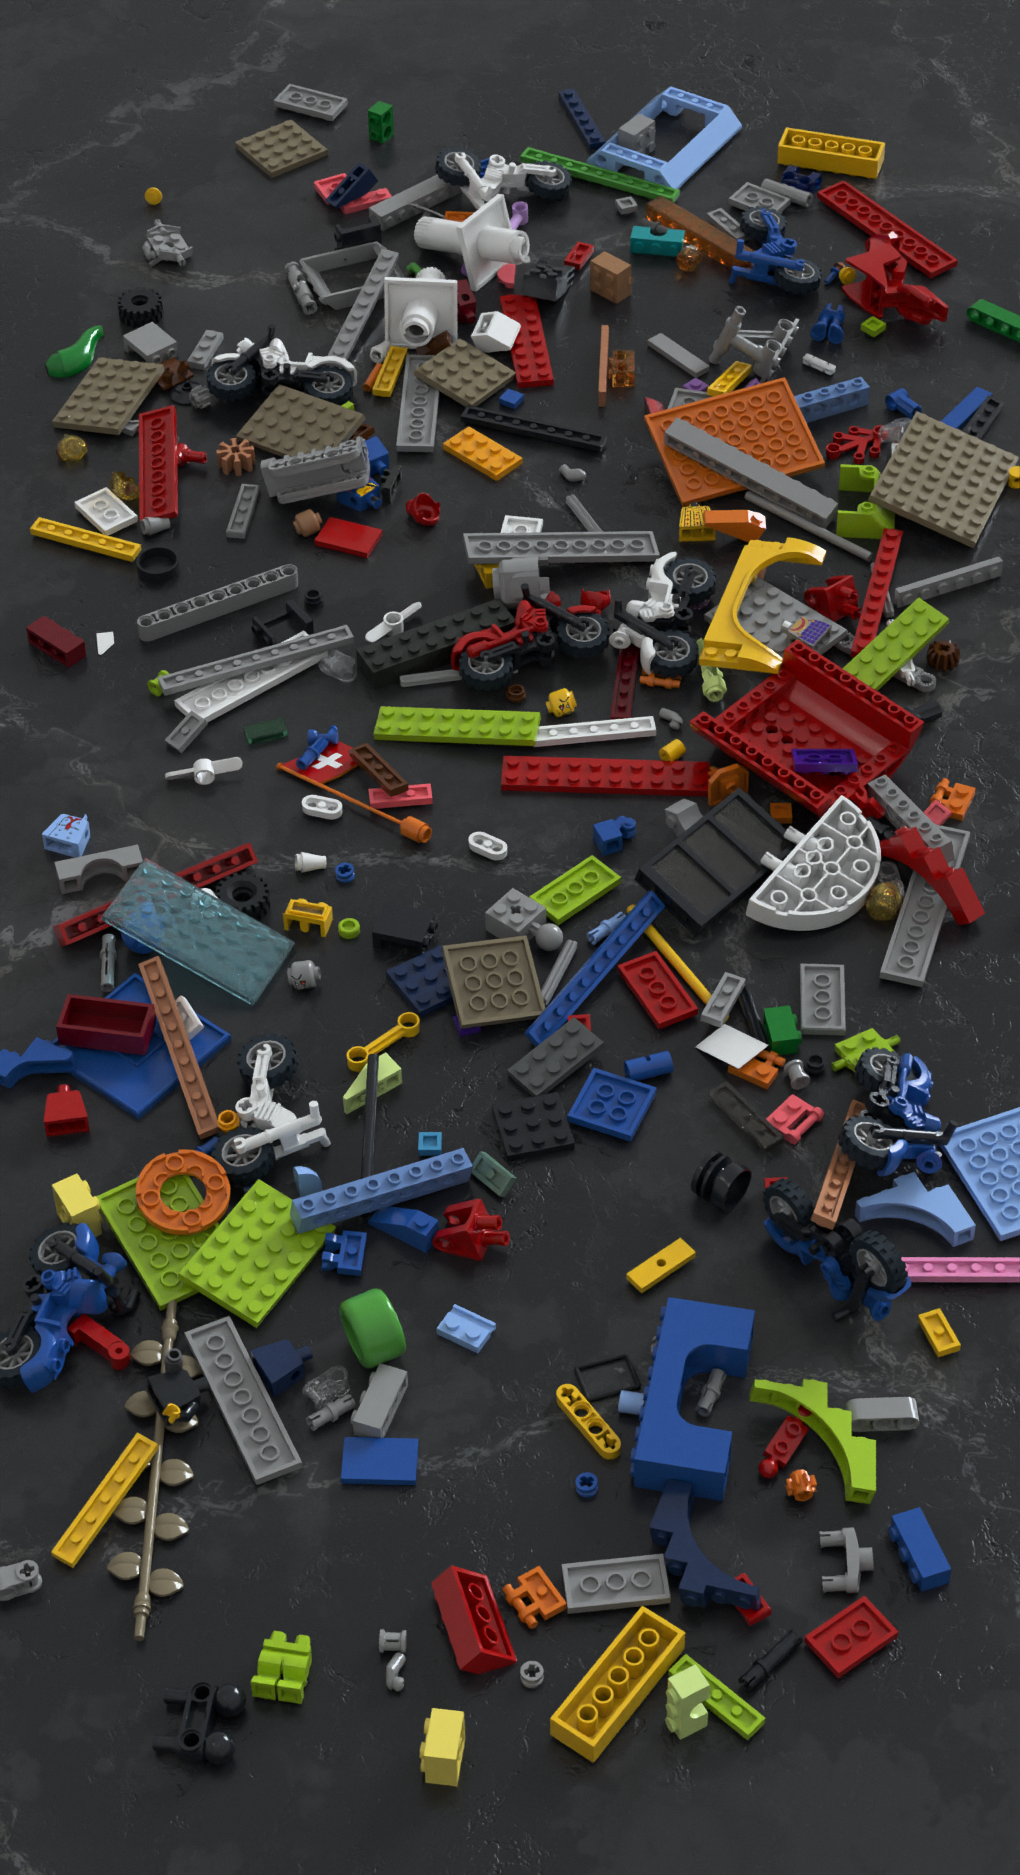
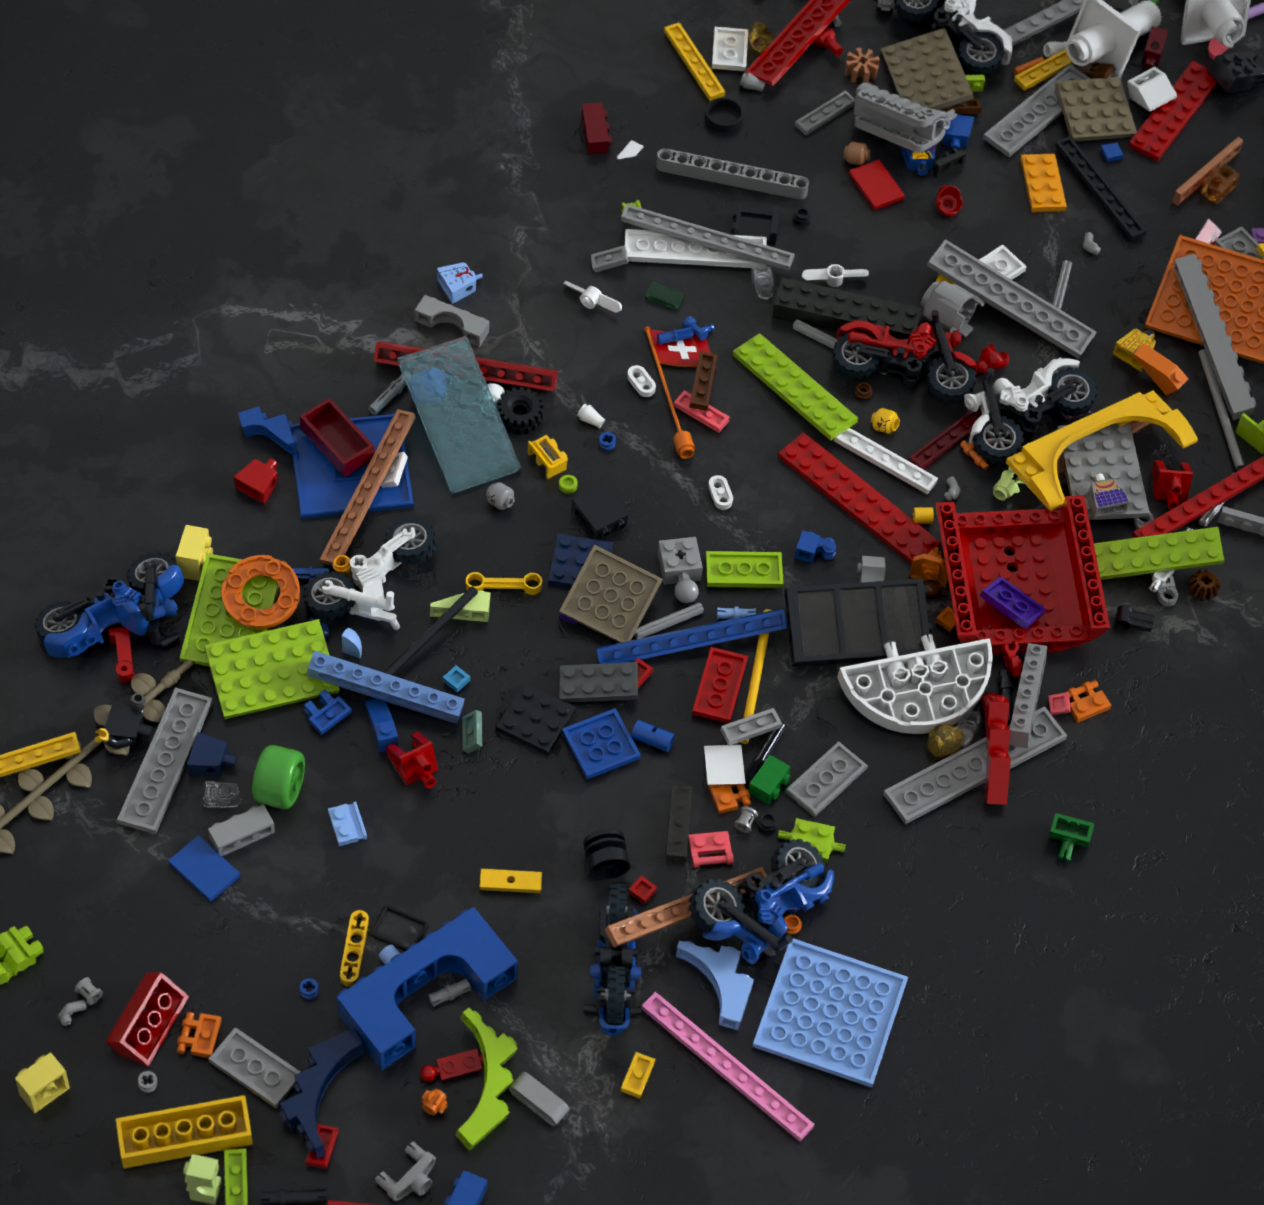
camera: 35 degrees right, 10 degrees up
light grey pin [306,1394,356,1431] -> none

